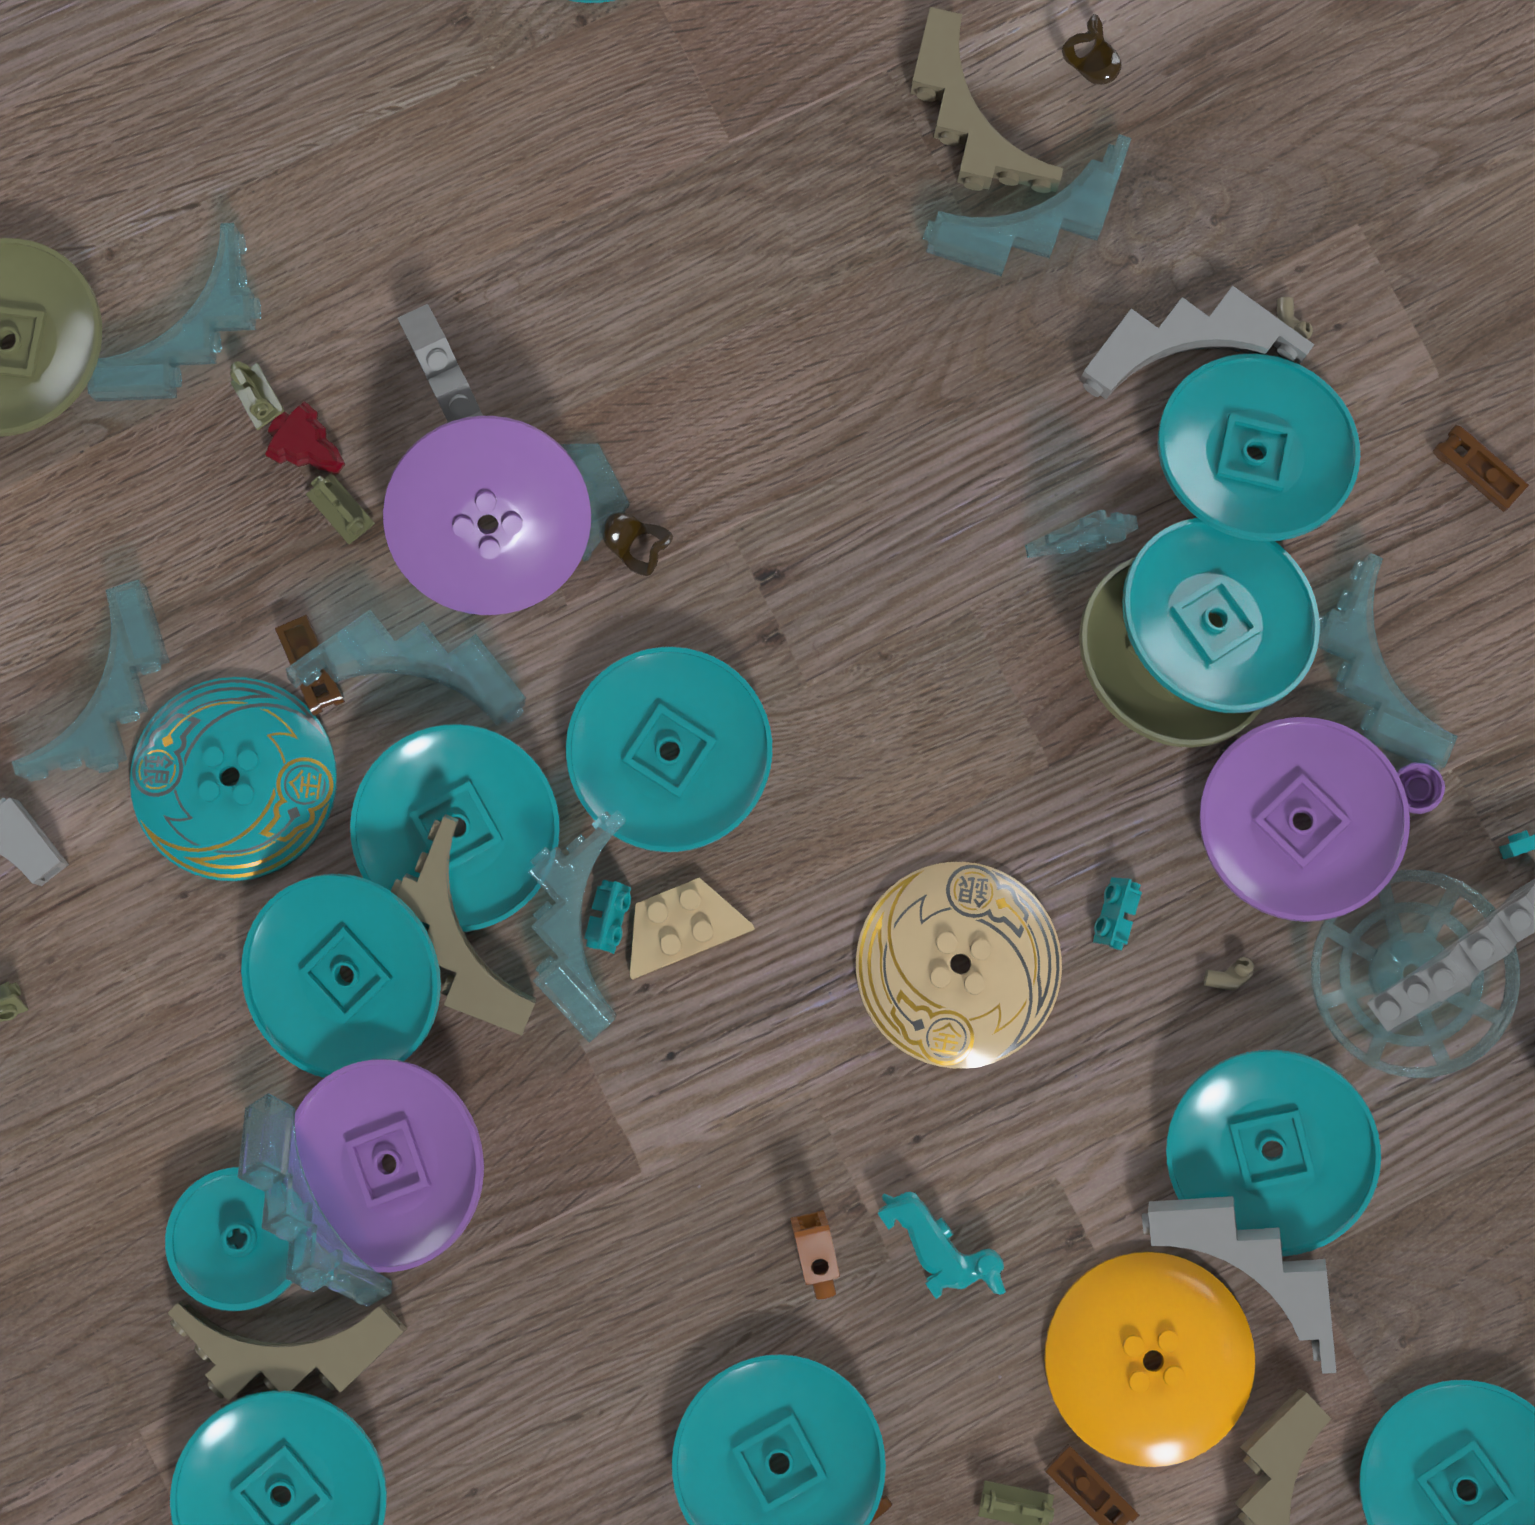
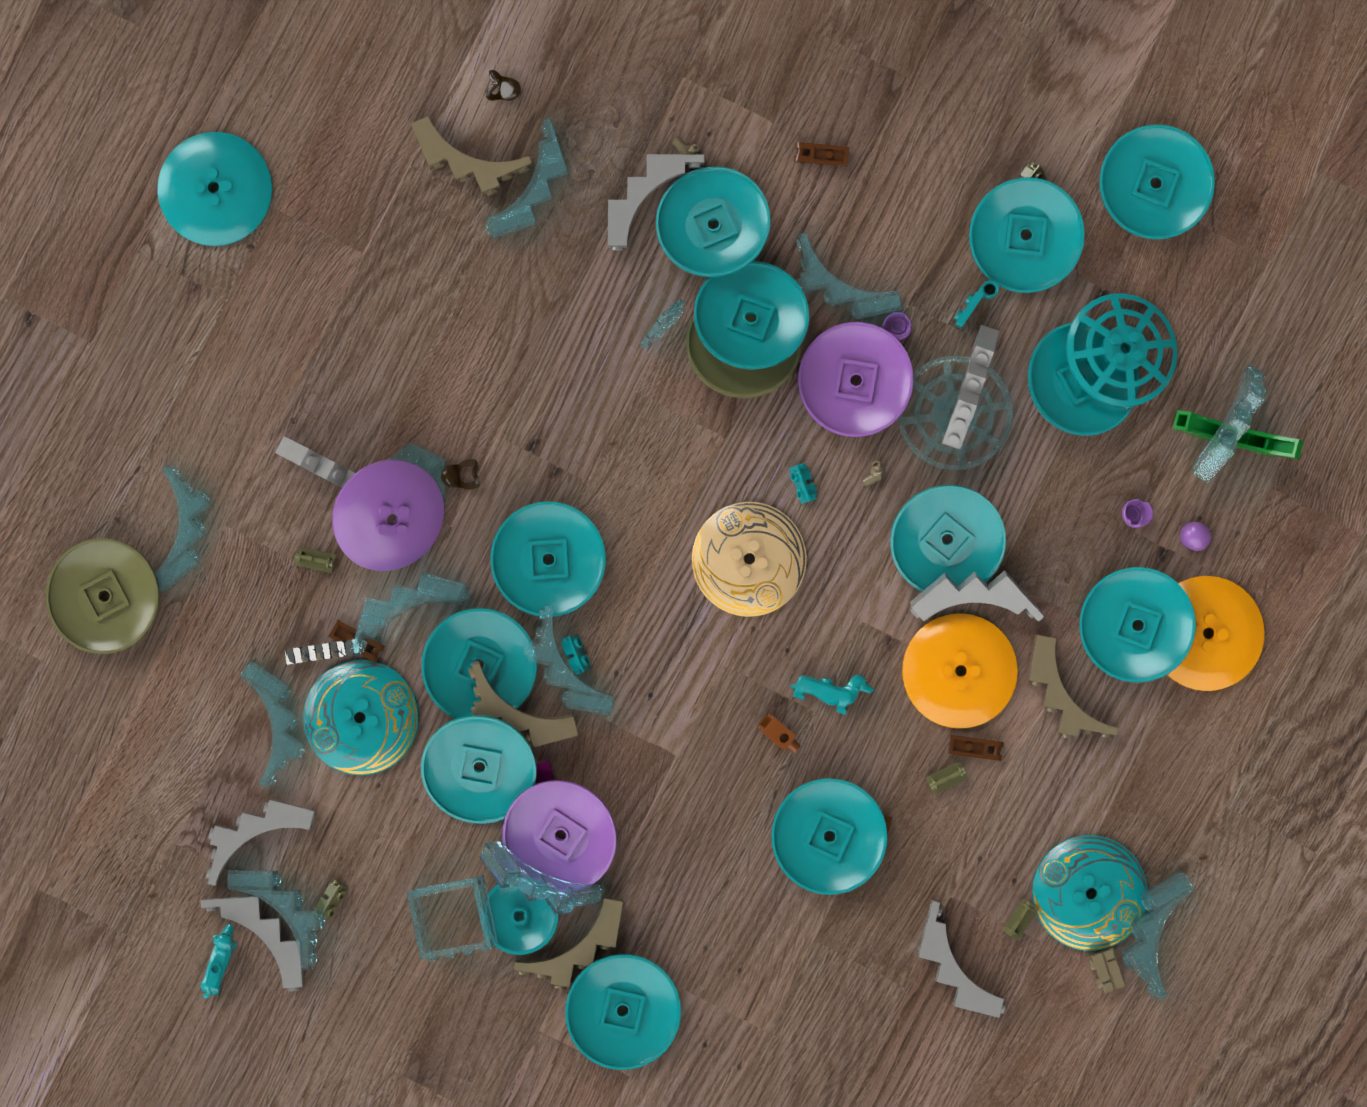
camera: 30 degrees left, 5 degrees up
olive hinge [230,361,285,430] -> none
dark red rock [265,401,346,474] -> none
tan wing [630,878,755,980] -> none
none -> sticker [285,639,361,665]
none -> clear light blue window [406,875,498,962]
none -> magenta slope [535,760,554,783]

